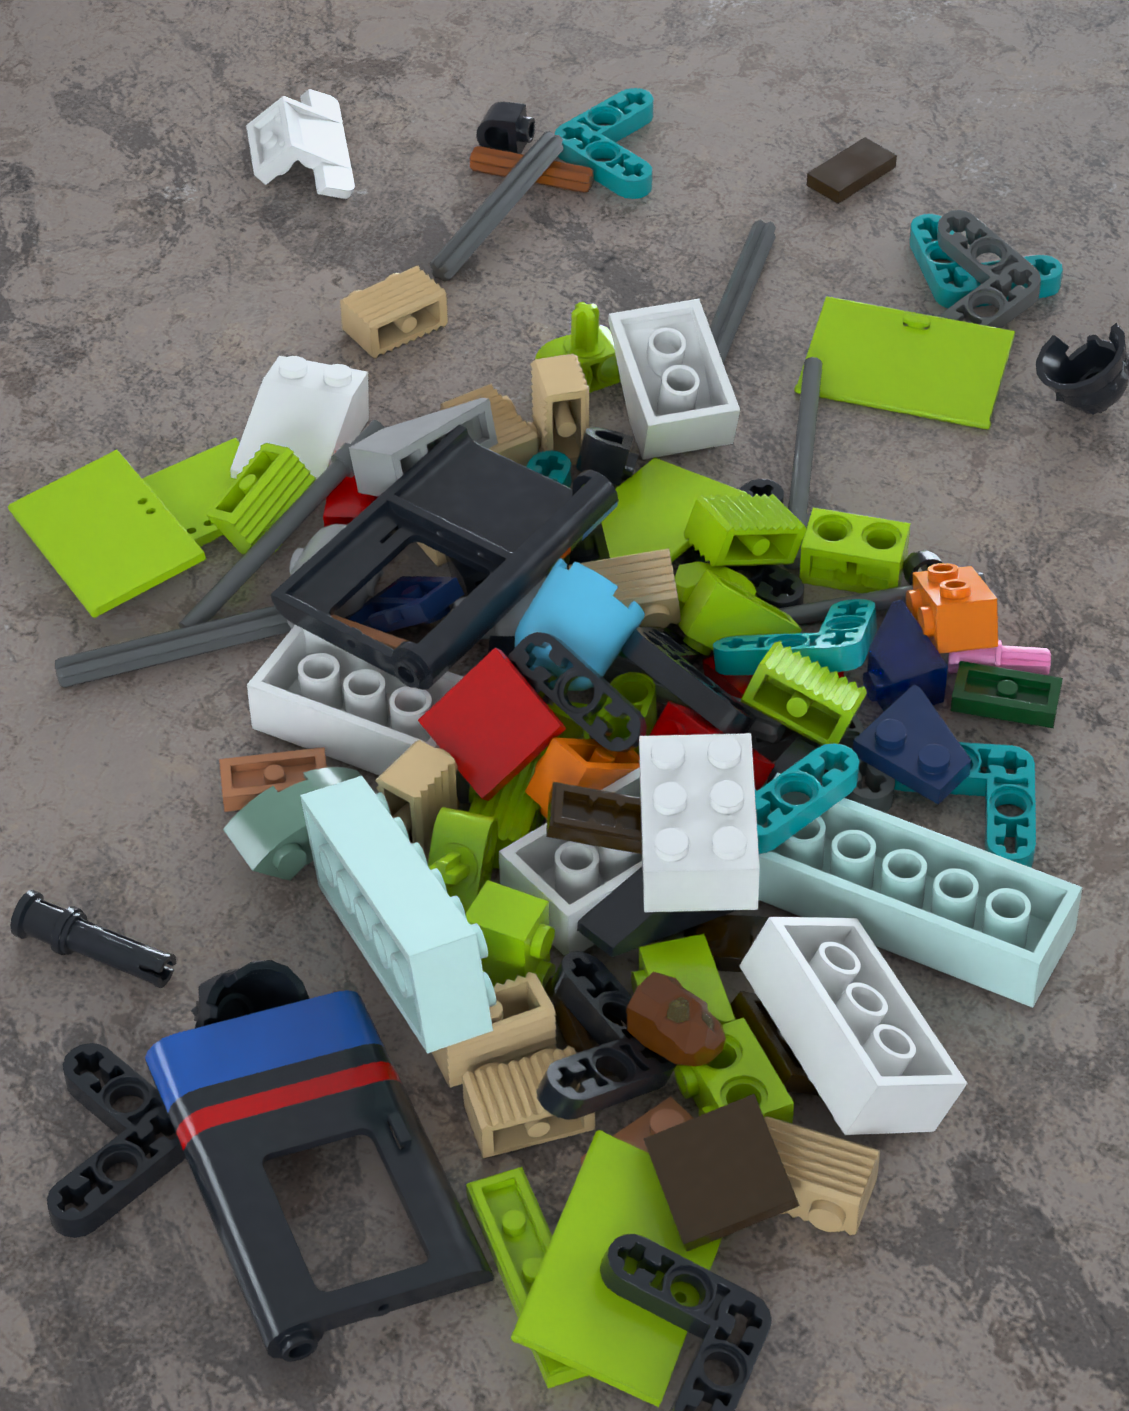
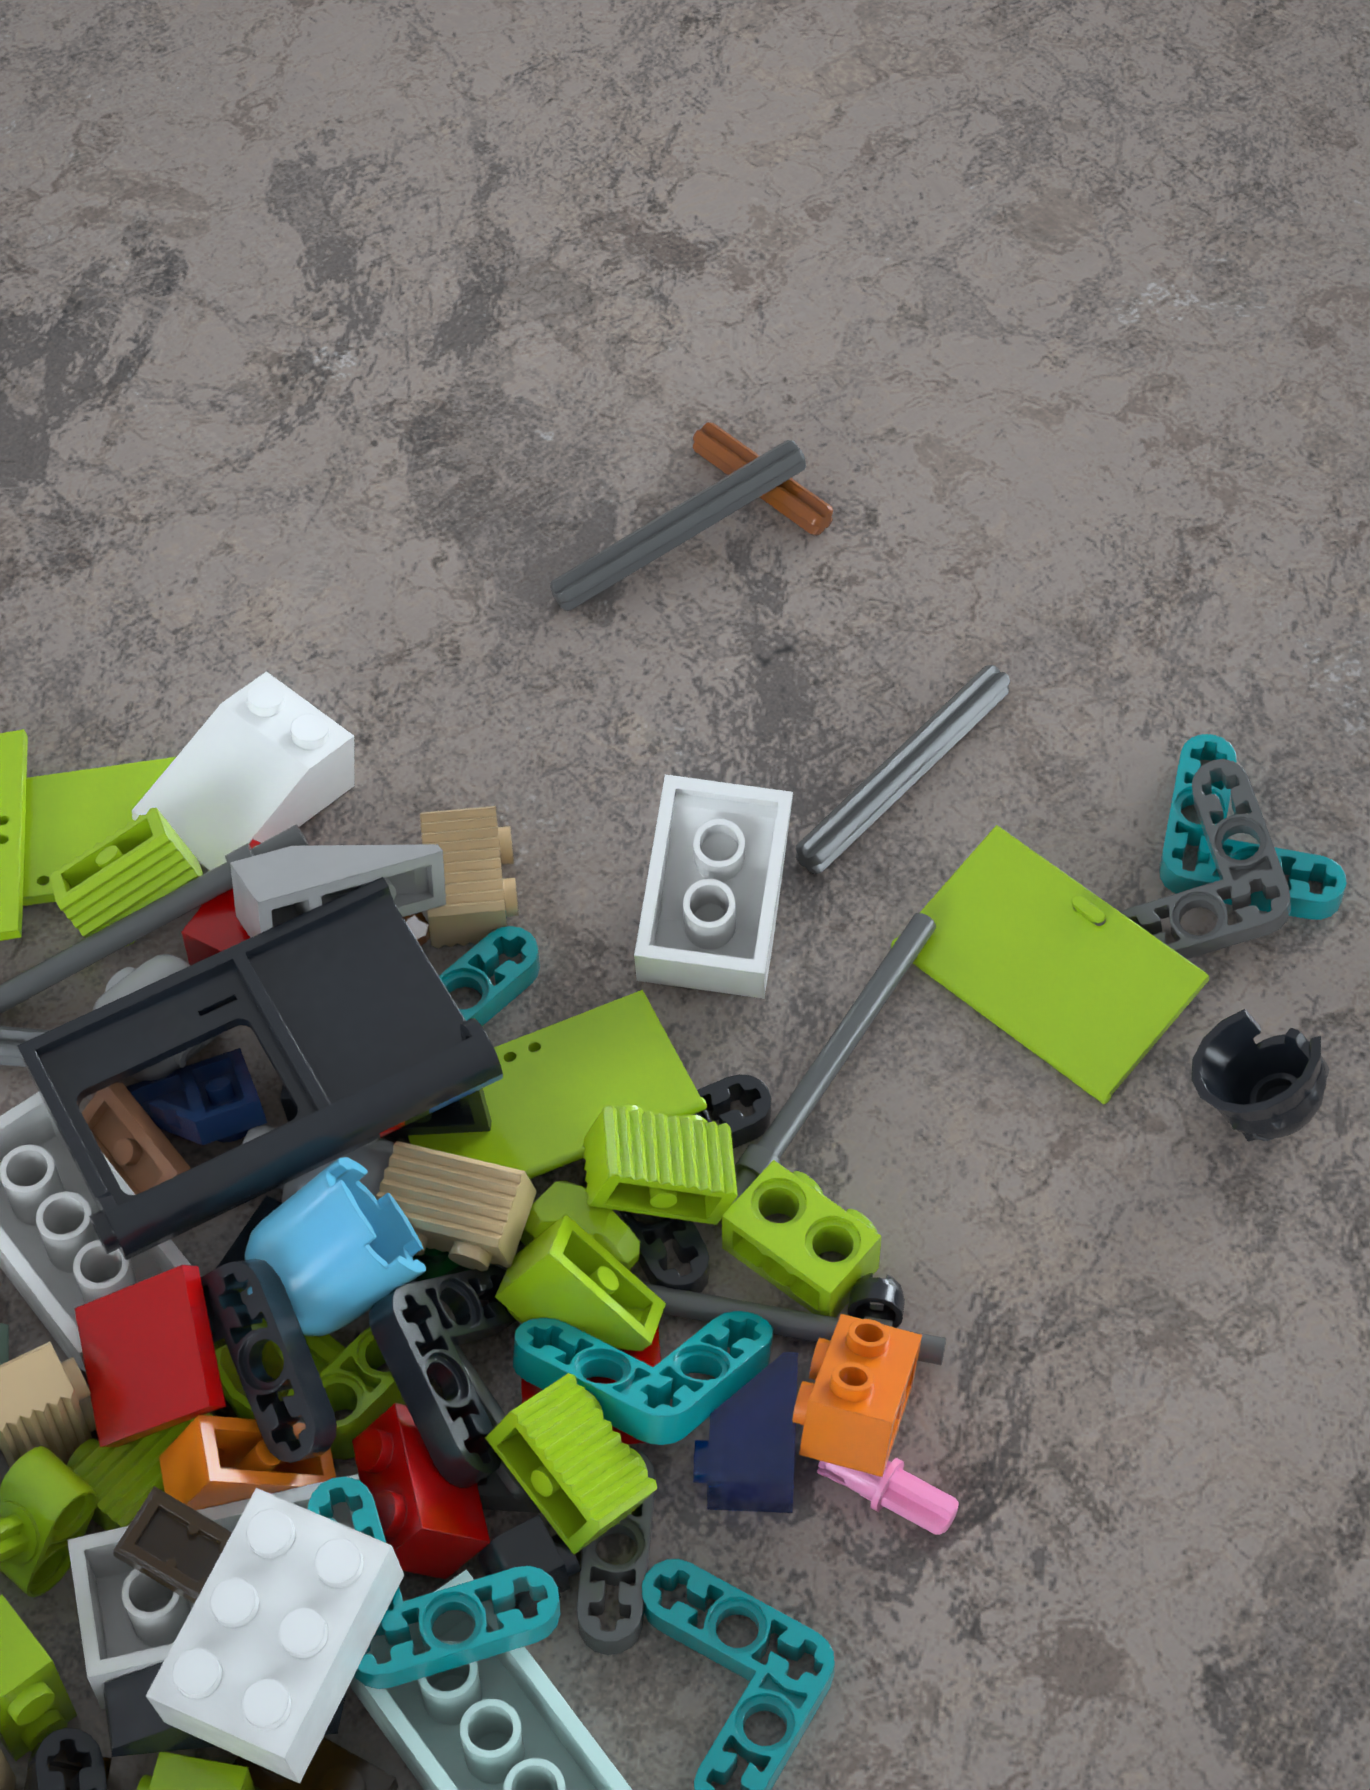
camera: 25 degrees right, 10 degrees up
white plate [246,89,354,199] -> none
tan brick [340,265,448,358] -> none
black plate [476,102,535,154] -> none
tan brick [531,354,589,465] -> none
lime beam [535,302,621,393] -> none
teal beam [554,88,654,199] -> none
black plate [575,427,639,485] -> none
dark brown tile [806,137,897,204] -> none
dark blue wing [853,684,971,804] -> none
dark green plate [950,661,1063,729] -> none

